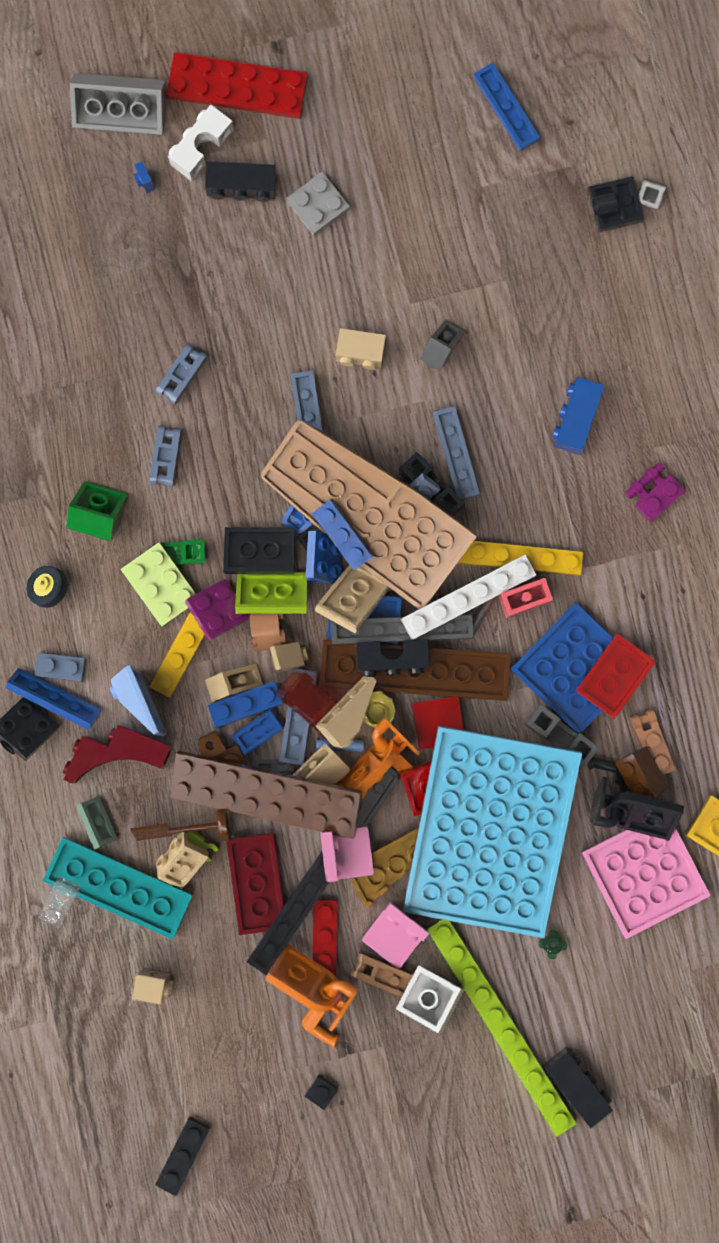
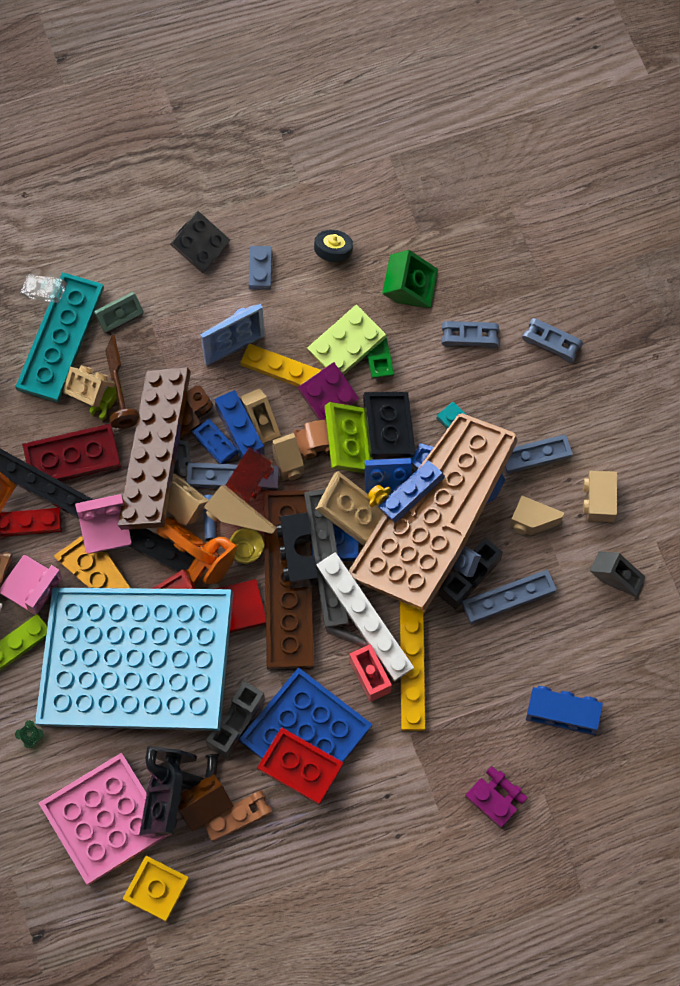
camera: 85 degrees right, 15 degrees down
blue plate [5,668,101,730] -> none
dark red arch [63,725,173,784] -> none
none -> yellow plate [368,485,391,507]
none -> teal plate [436,402,467,429]
none -> tan slope [510,496,564,535]

